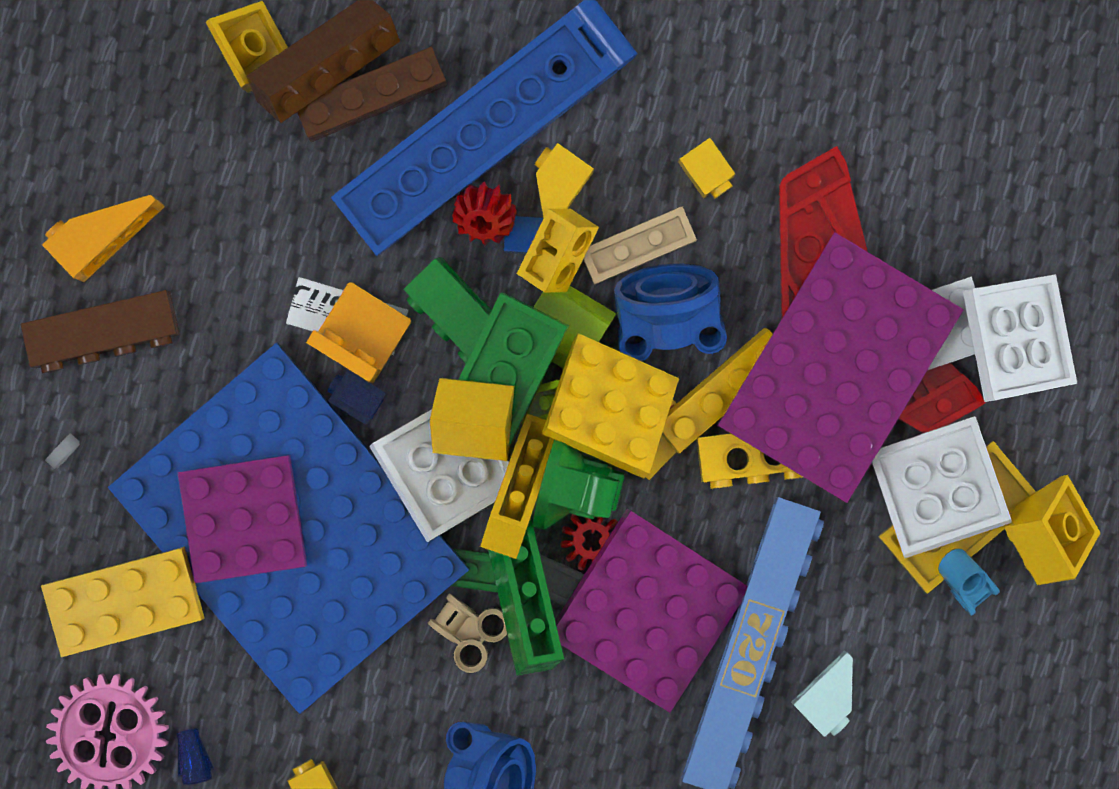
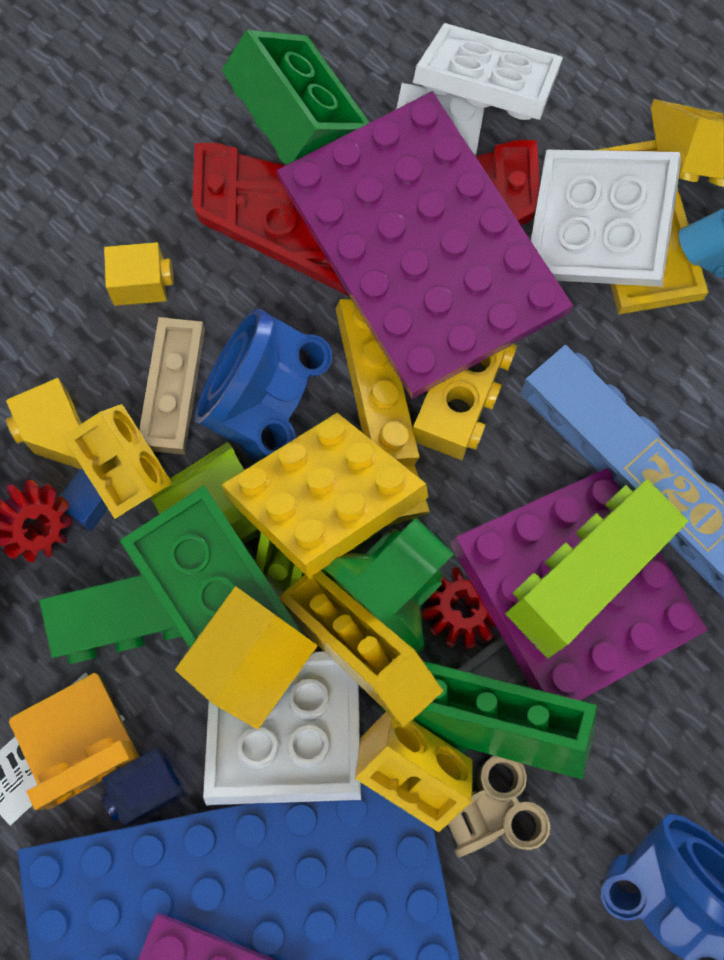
camera: 60 degrees left, 15 degrees down
none -> green brick [221,30,370,165]
none -> yellow brick [355,711,472,832]
none -> lime brick [505,479,689,659]

